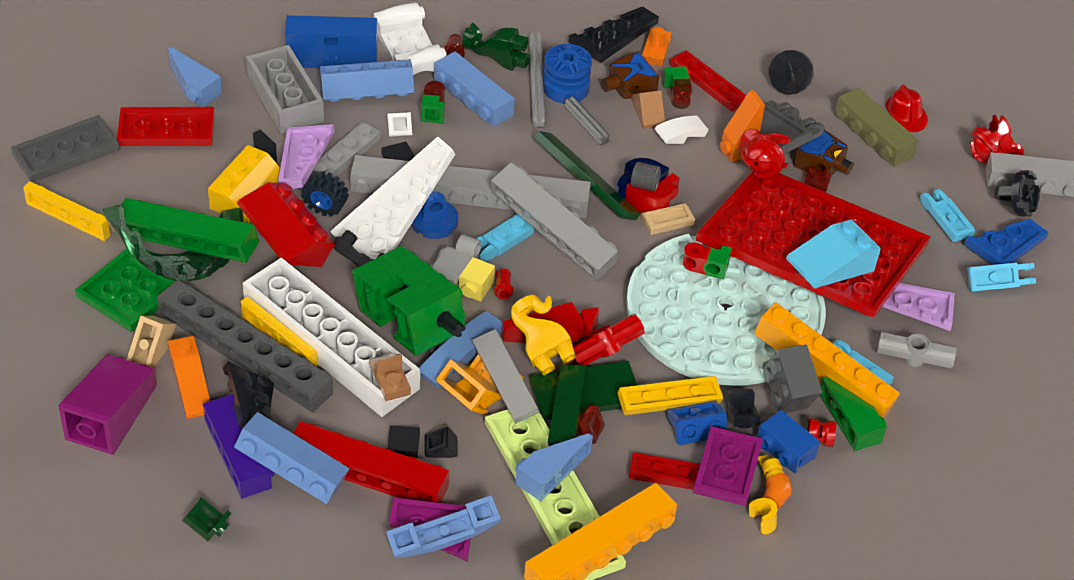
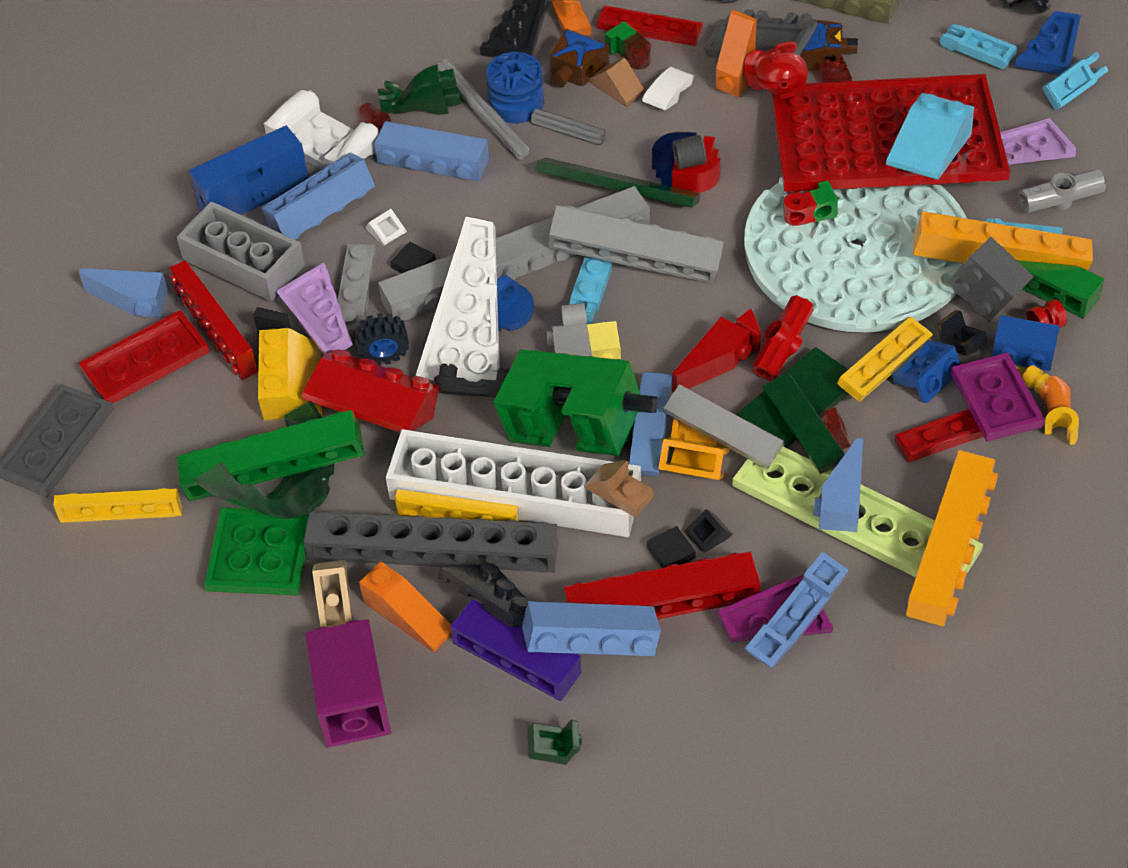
camera: 25 degrees left, 5 degrees up
green leg [421,81,445,124] -> none
red pin [494,268,514,300] -> none
yellow hips [511,294,576,376] -> none
tan tile [641,203,695,235] -> none
none -> red piece [170,260,258,380]

